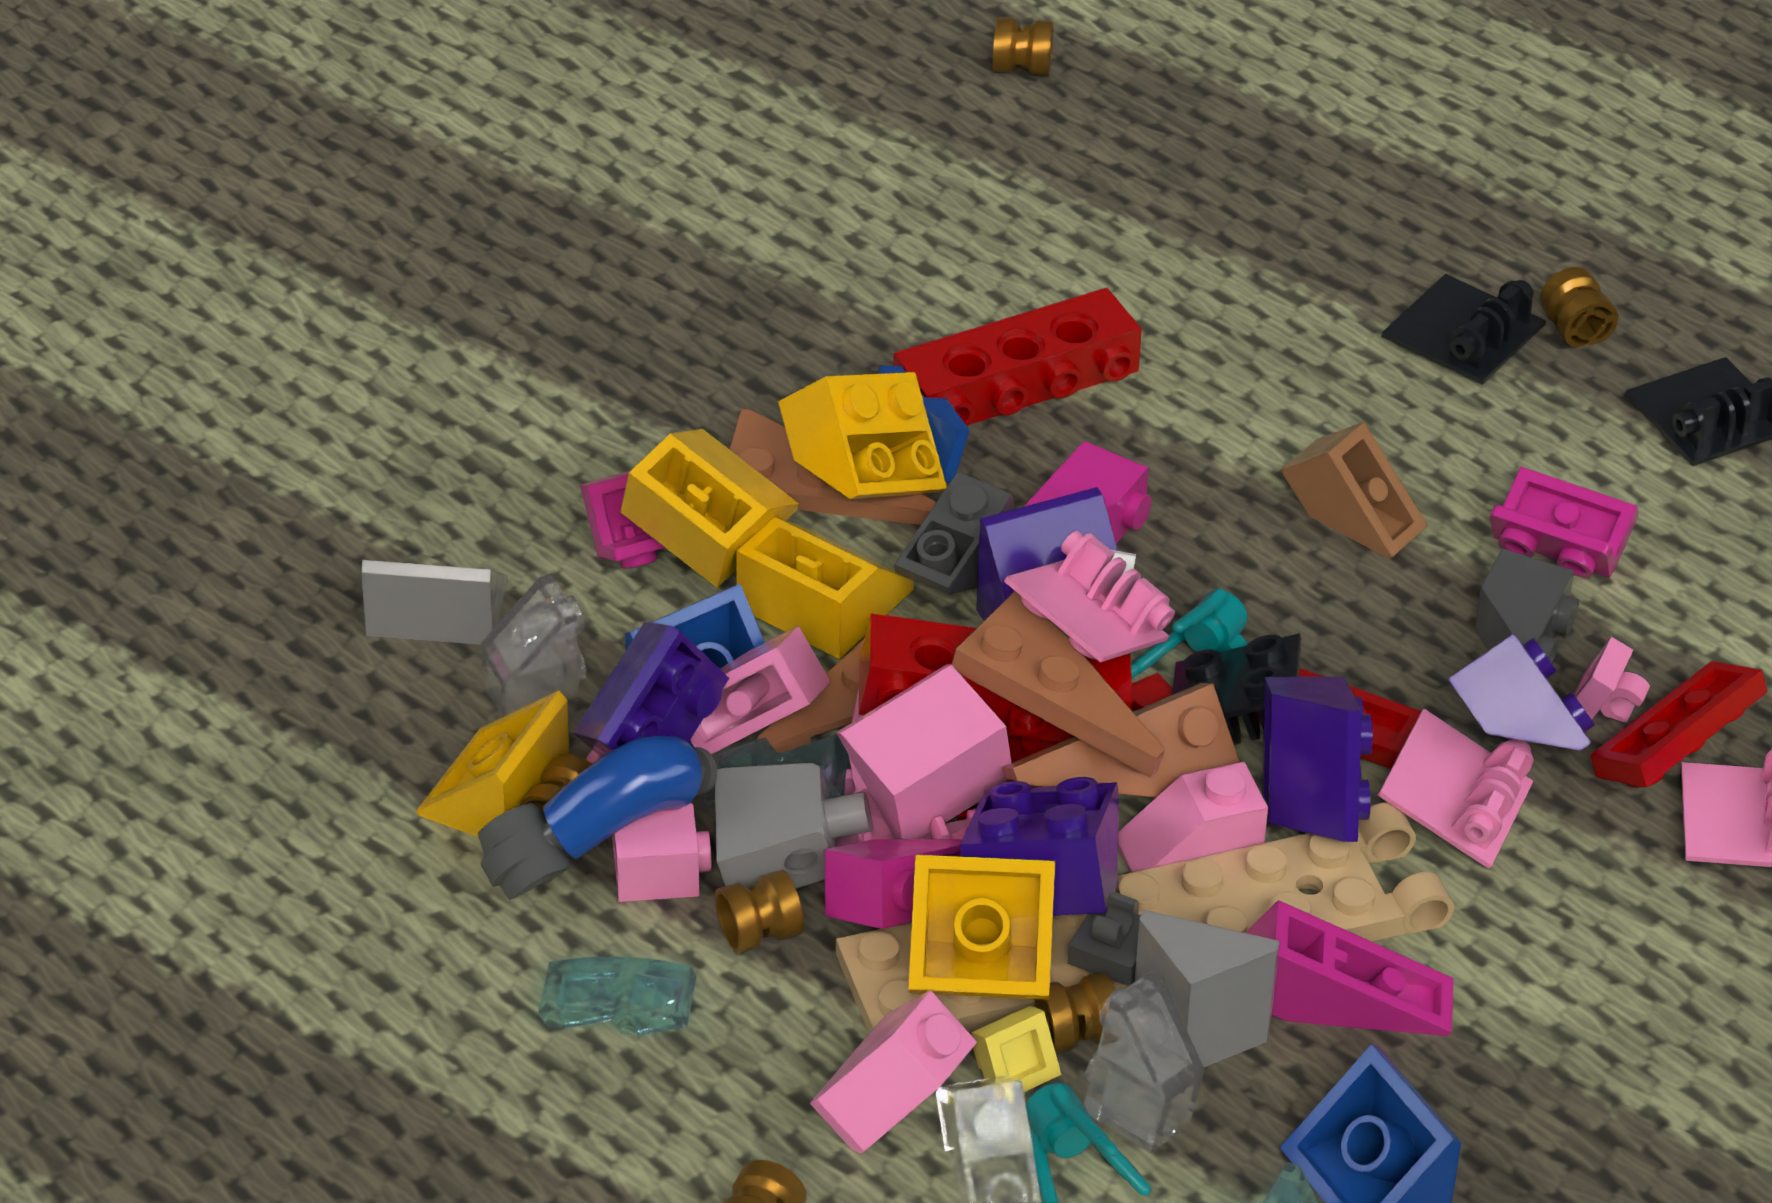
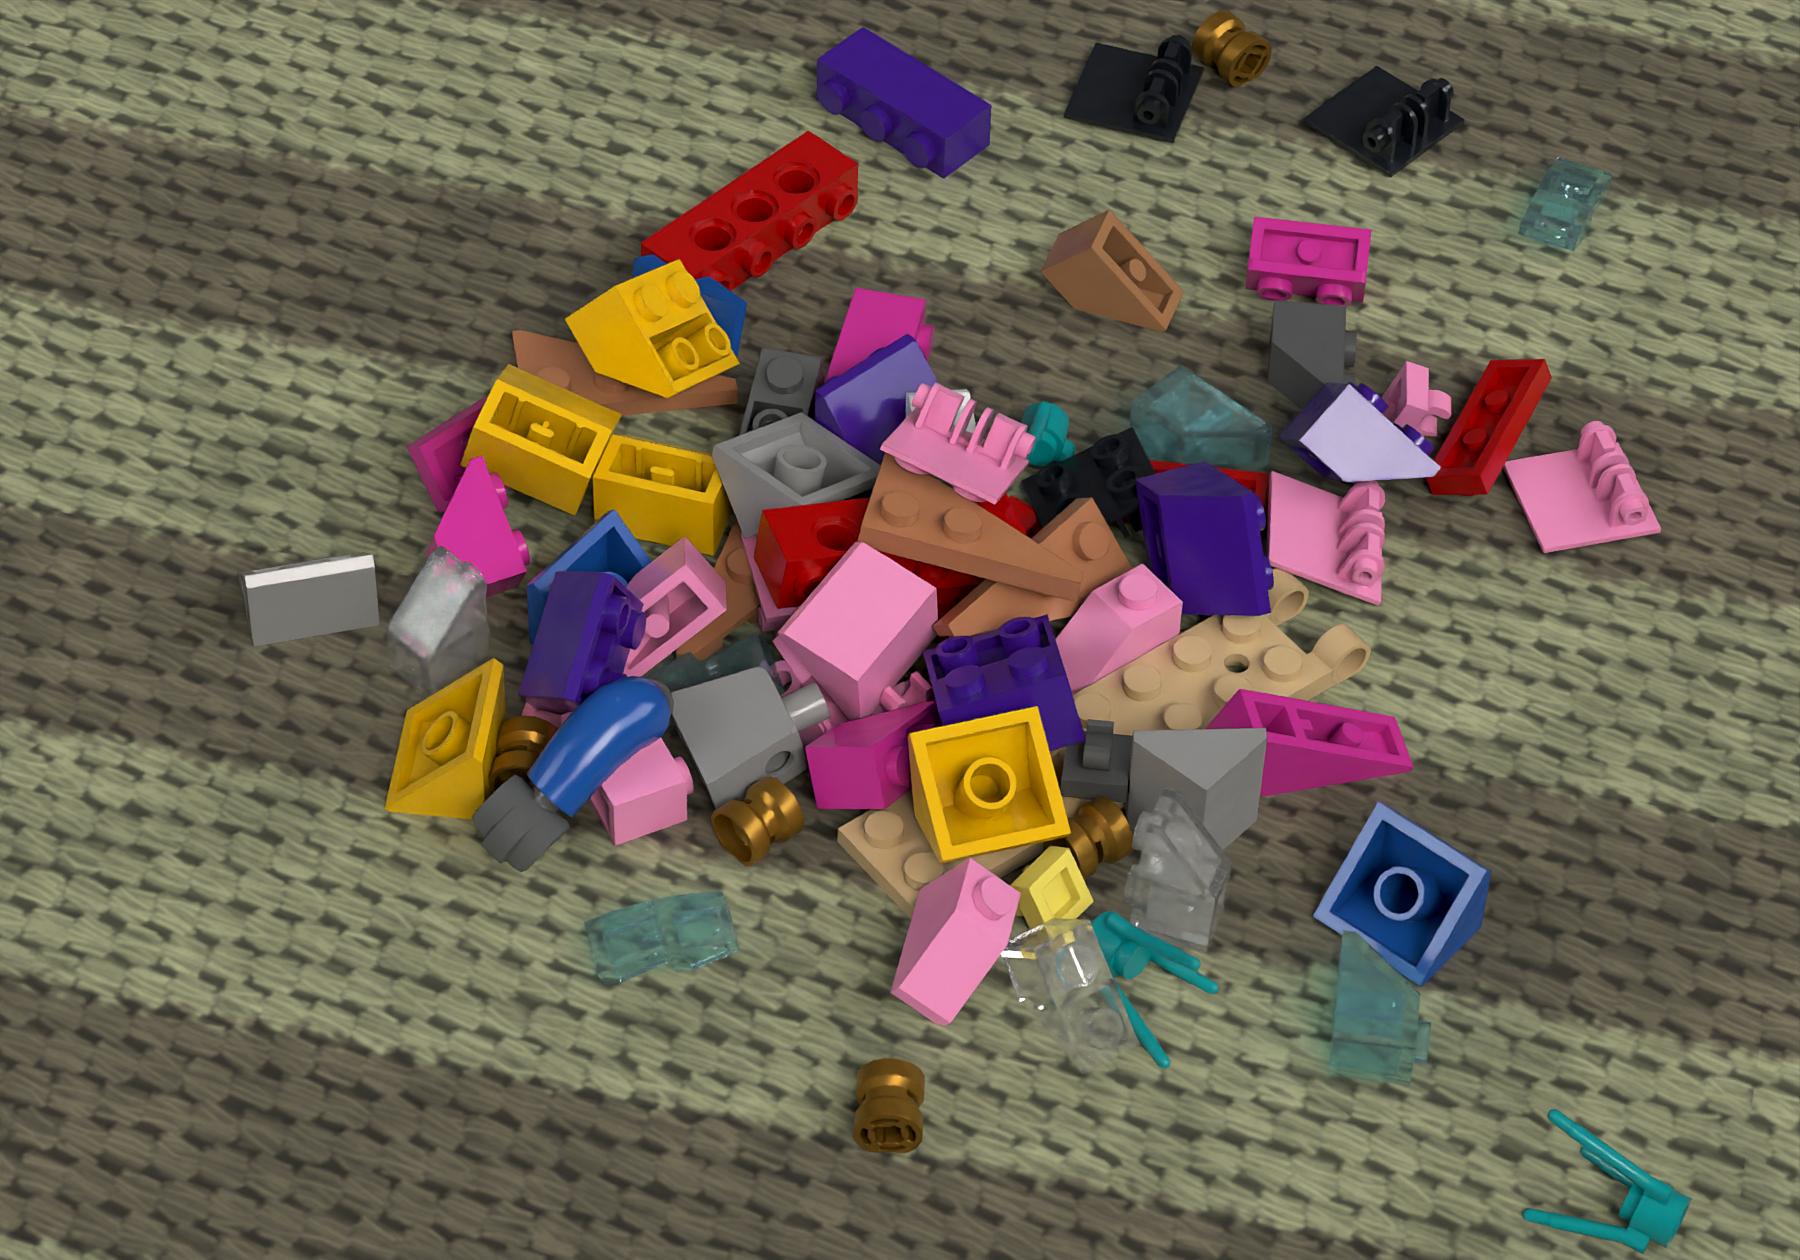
camera: 20 degrees left, 5 degrees up
none -> dark pink slope [425,456,530,610]
none -> light grey slope [712,412,881,539]
none -> dark purple brick [816,27,992,179]
none -> clear light blue slope [1129,365,1273,472]

